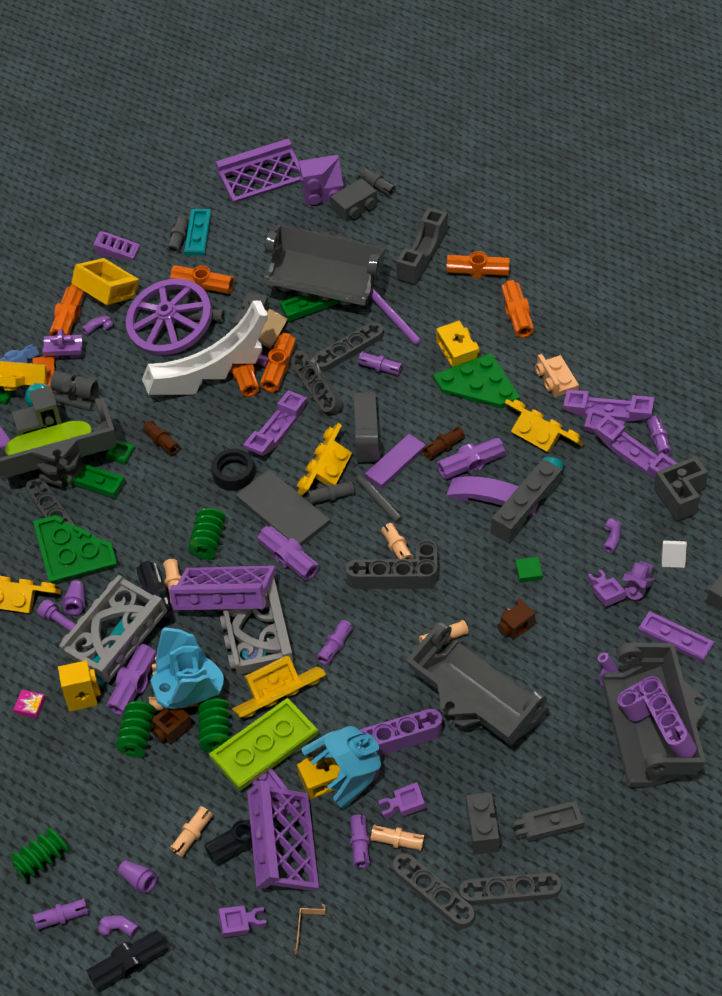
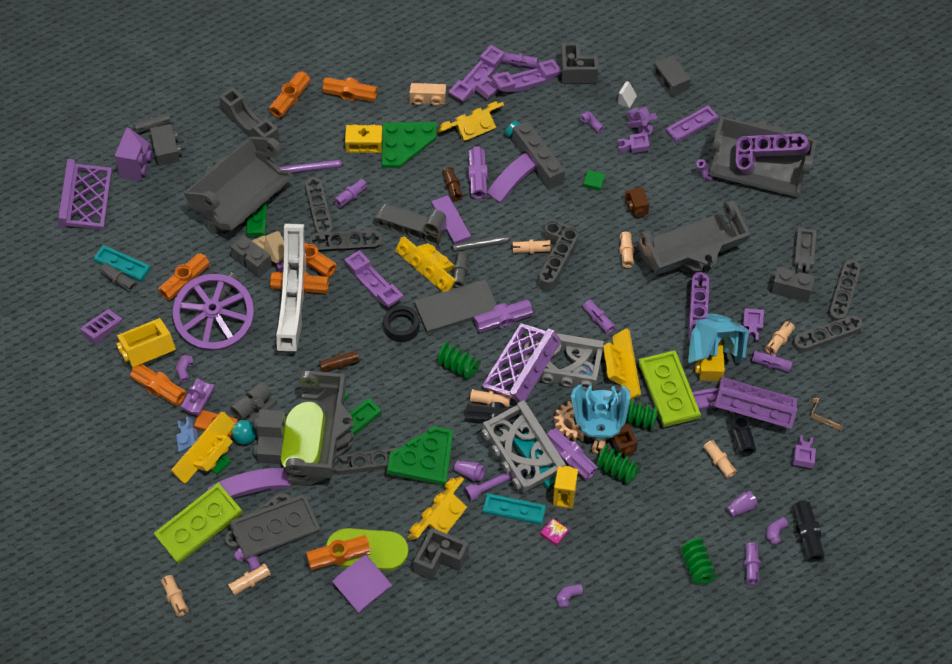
camera: 70 degrees left, 5 degrees up
none -> teal tile [483,493,546,525]

